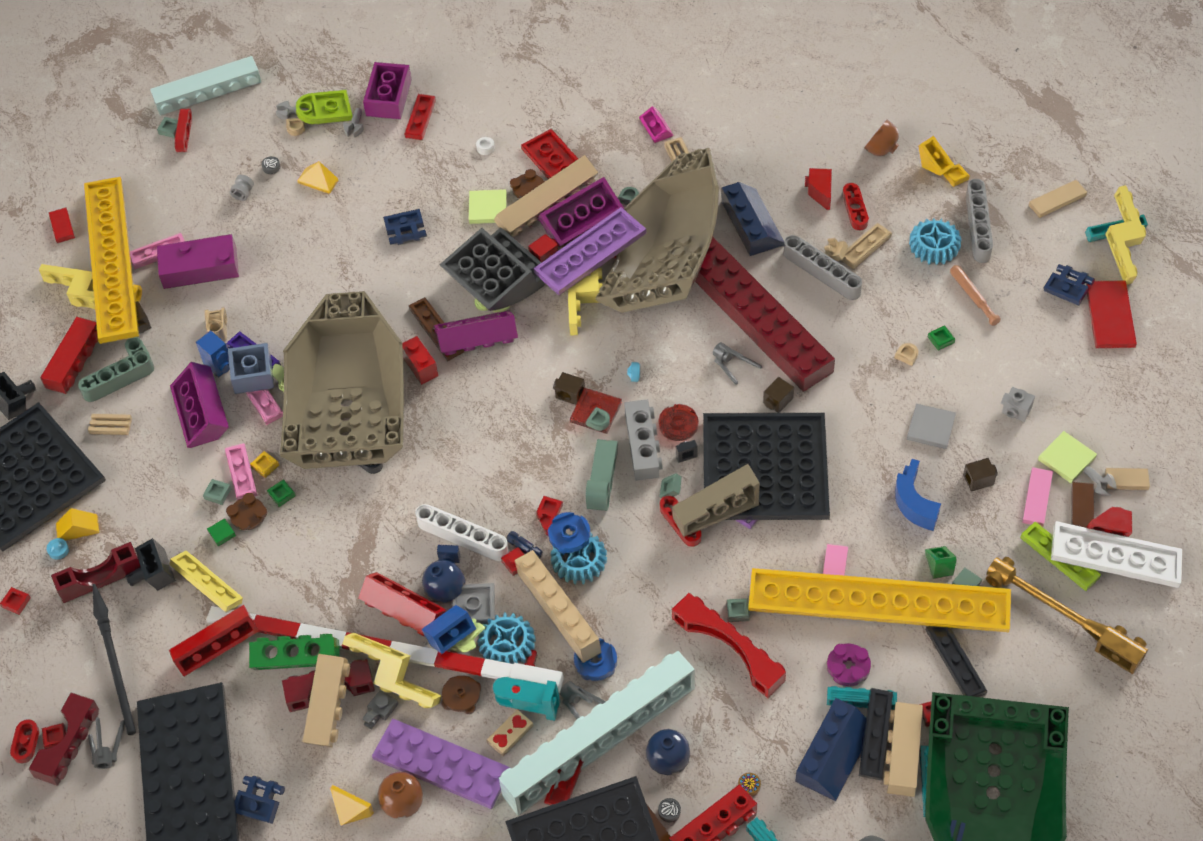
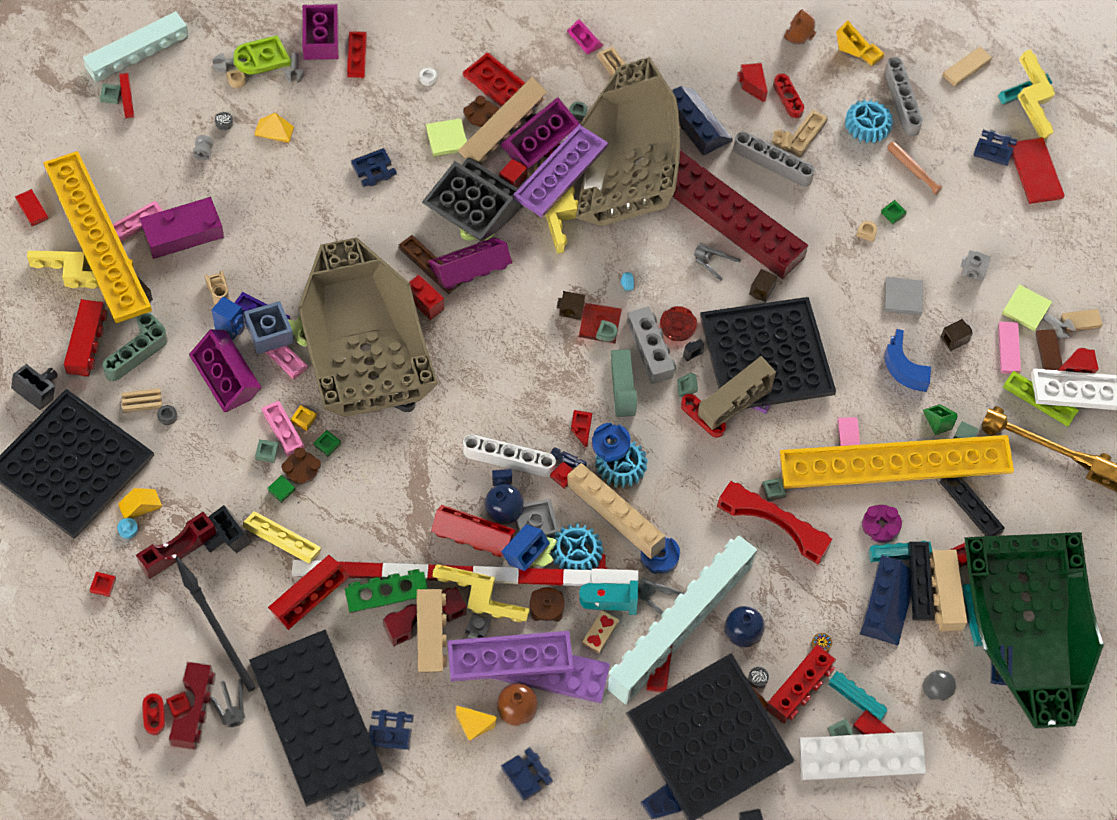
camera: 20 degrees left, 5 degrees up
none -> dark grey tile [157,405,177,425]
none -> medium lavender plate [447,631,574,682]

